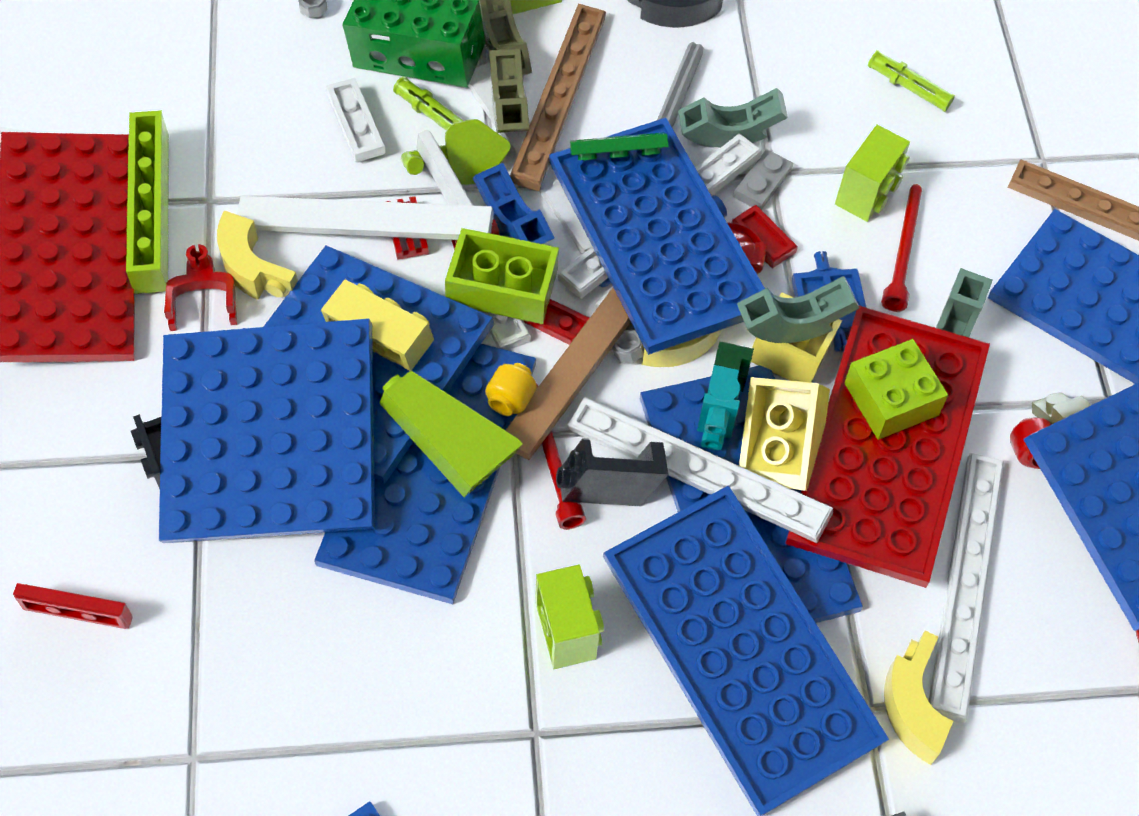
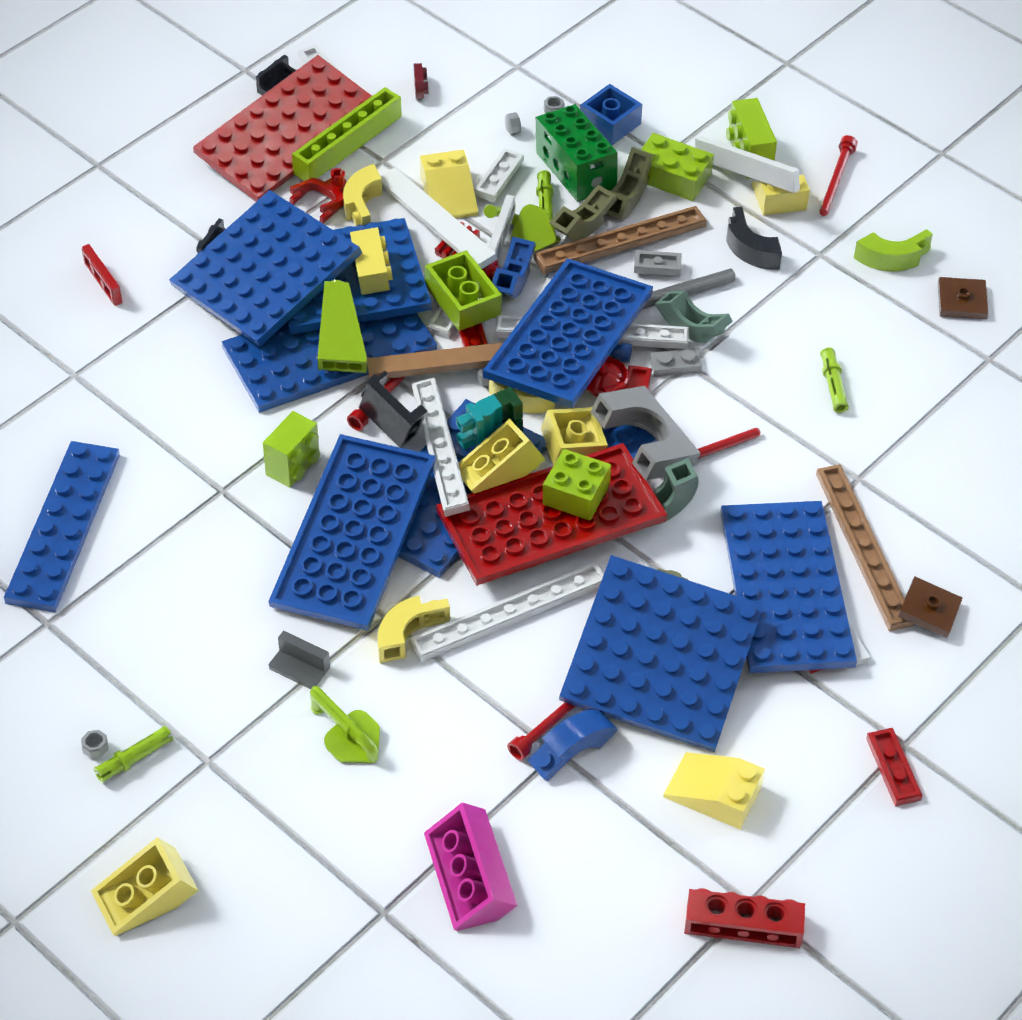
camera: 50 degrees right, 10 degrees down
yellow head [485,363,537,416] -> none
green plate [569,132,668,160] -> none
sand green arch [737,276,859,343] -> none
lime brick [834,124,911,222] -> none
none -> dark red plate [413,63,429,99]
none -> light yellow slope [420,149,478,218]
none -> light grey tile [505,112,521,134]
none -> light grey arch [591,386,701,481]
none -> light grey plate [634,250,682,276]

